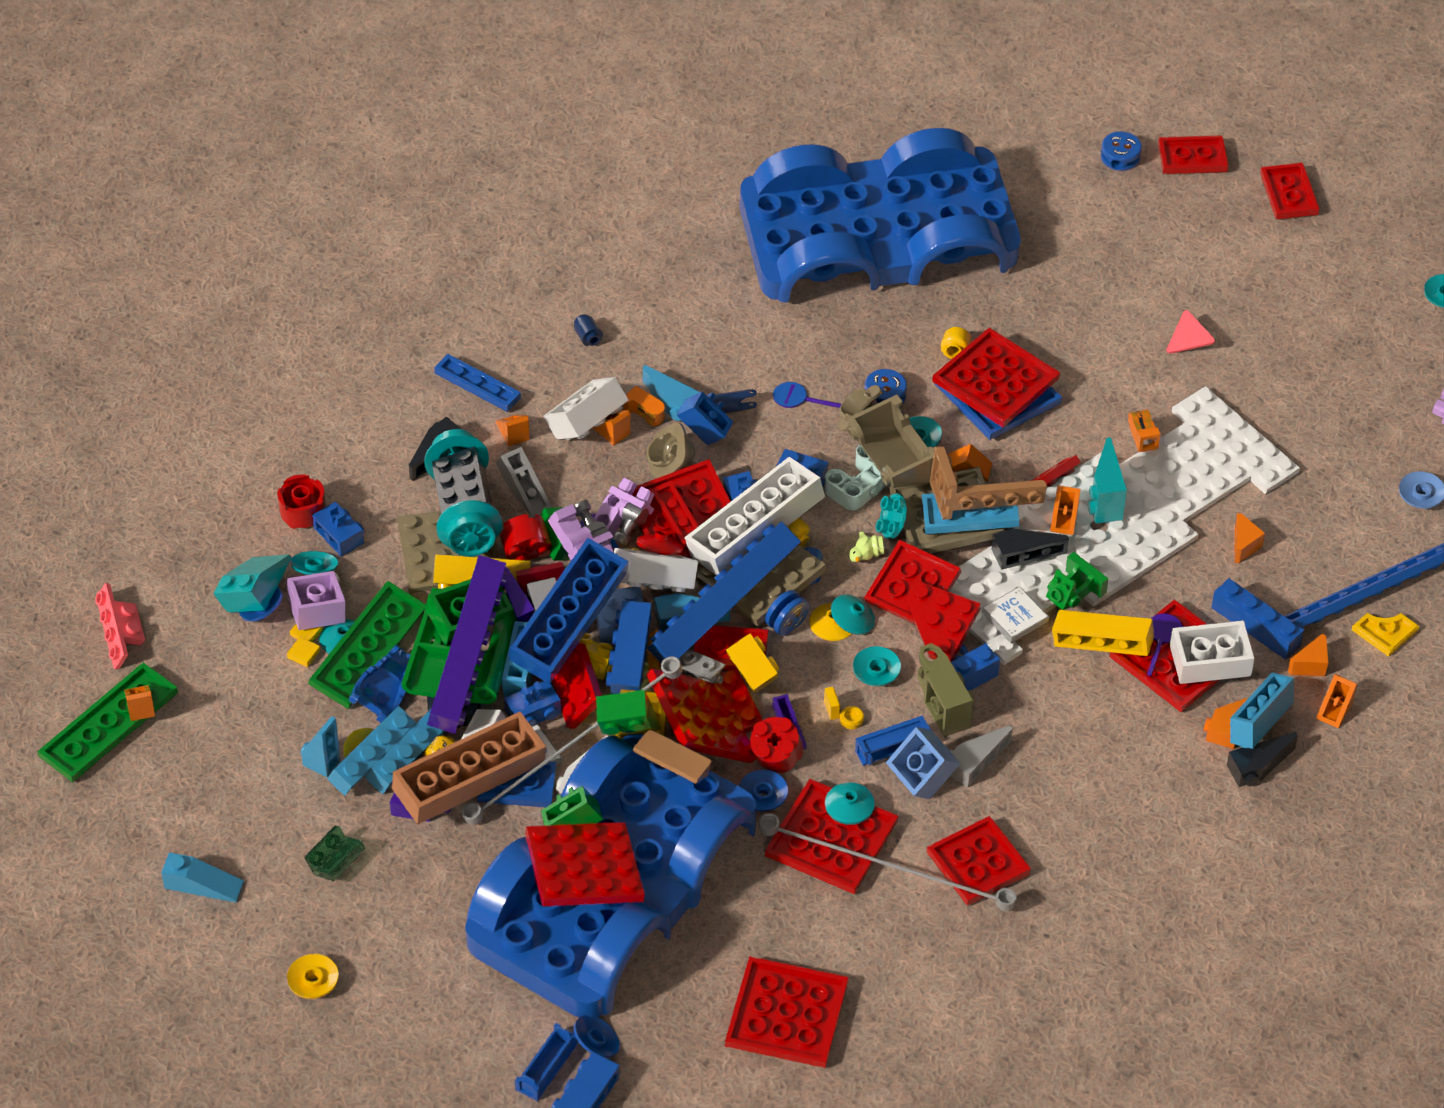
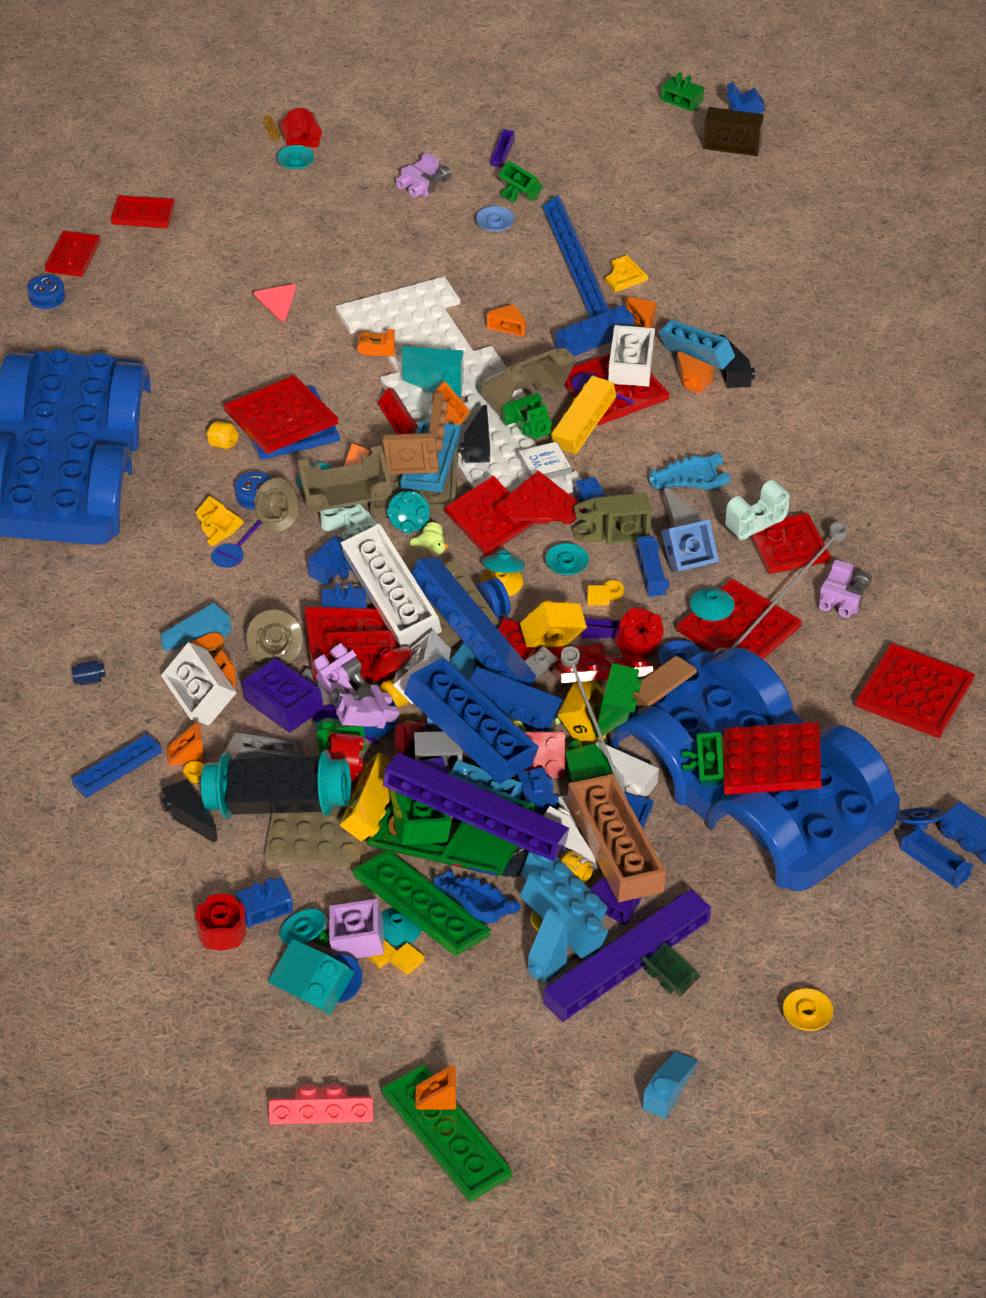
camera: 75 degrees left, 5 degrees down
blue brick [676,391,733,445] -> none
dark blue piece [713,389,757,413] -> none
orange slope [1316,674,1357,728] -> none
none -> yellow tile [183,761,204,783]
none -> yellow slope [196,496,244,546]
none -> dark purple piece [241,658,324,733]
none -> dark tan windscreen [480,348,576,416]
none -> dark purple brick [543,889,711,1022]
none -> green torso [565,740,614,783]
none -> dark azure animal [649,453,731,490]
none -> light aqua beam [725,479,790,540]
none -> lavender hips [819,559,872,618]

